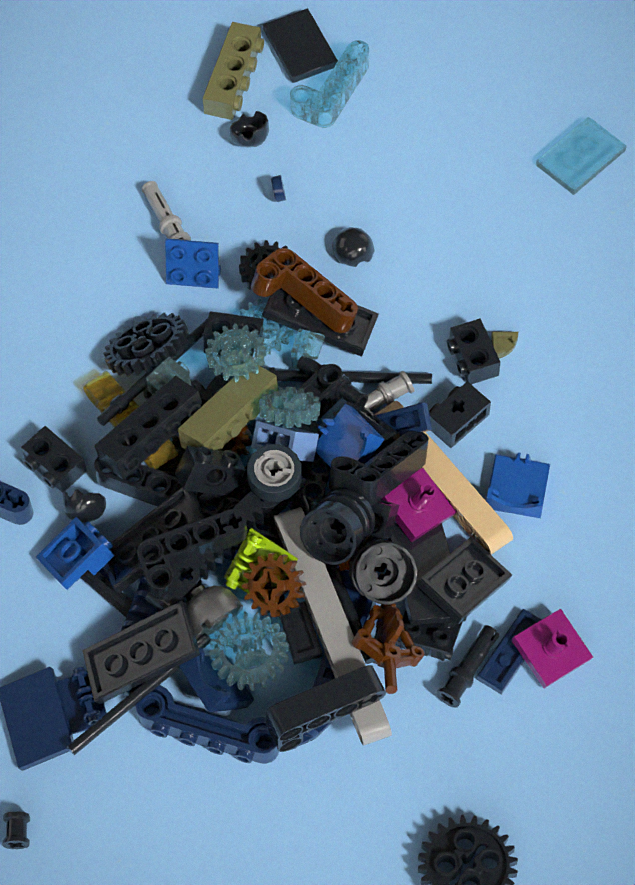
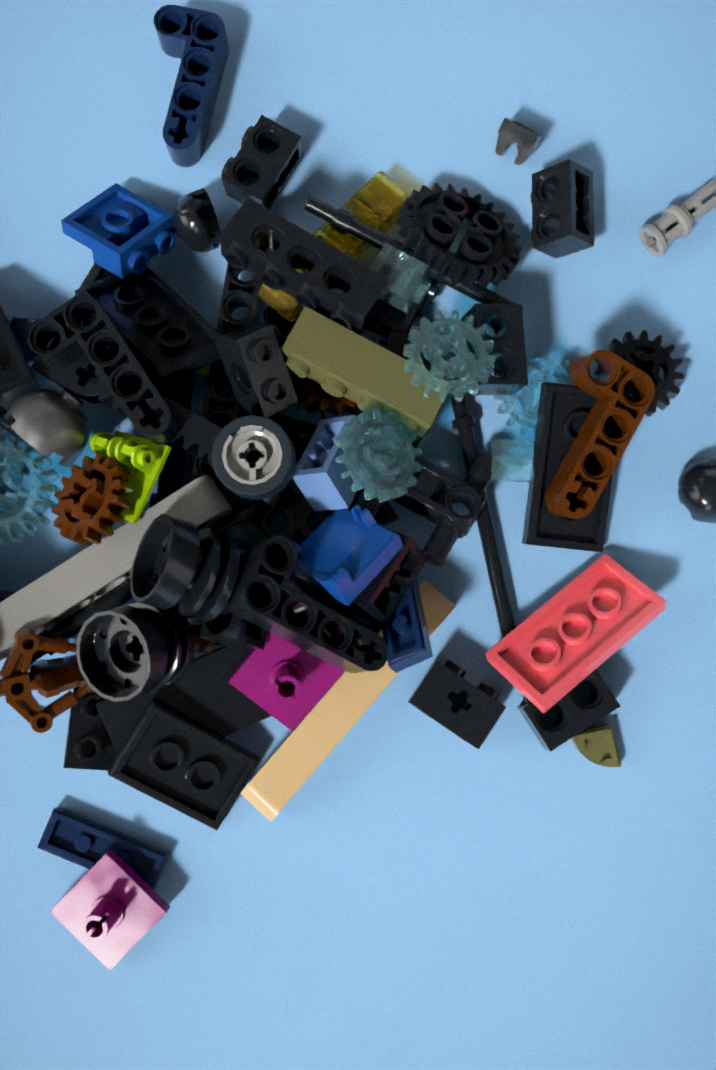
camera: 80 degrees right, 20 degrees up
blue hinge [165,238,221,289] -> none
black tile [278,601,322,665] -> none
light grey pin [333,371,415,417] -> none
black pin [436,625,500,708] -> none
blue piece [486,452,550,519] -> none
none -> coral plate [485,554,666,714]
none -> black tile [495,118,543,165]
none -> black brick [530,159,594,259]

